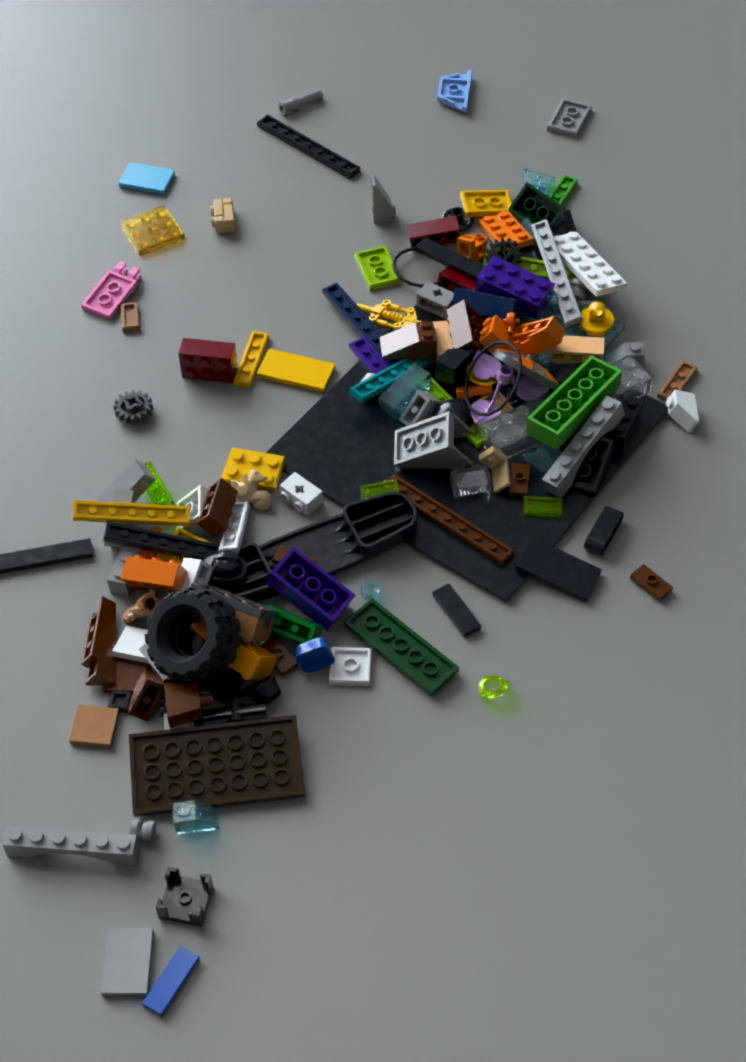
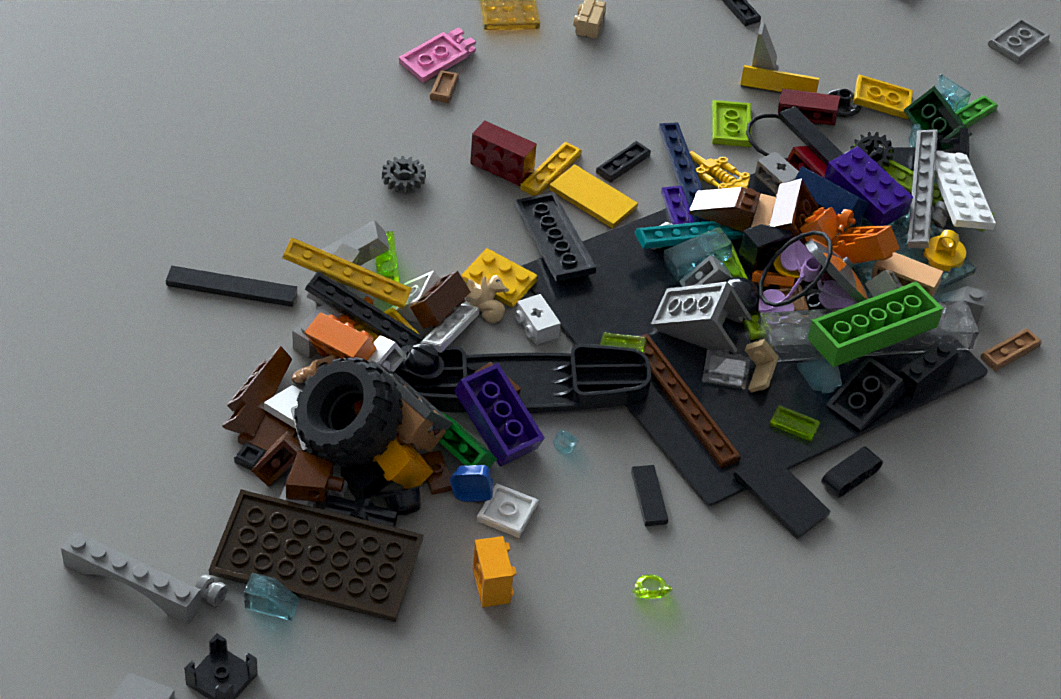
camera: 15 degrees right, 5 degrees down
medium nougat tile [69,705,119,748] -> none
dark green plate [344,598,459,697] -> none
orange tile [457,234,488,262] -> none
orange plate [478,211,534,253] -> none
reddish brown plate [508,463,530,498] -> none
light grey arch [542,395,625,499] -> none
reddish brown plate [630,564,673,602] -> none
white slope [666,389,699,433] -> none
none -> light orange container [472,536,516,607]
none -> black plate [515,192,596,282]
none -> black tile [596,141,651,183]
none -> yellow tile [740,65,819,93]
none -> light grey panel [865,270,902,297]

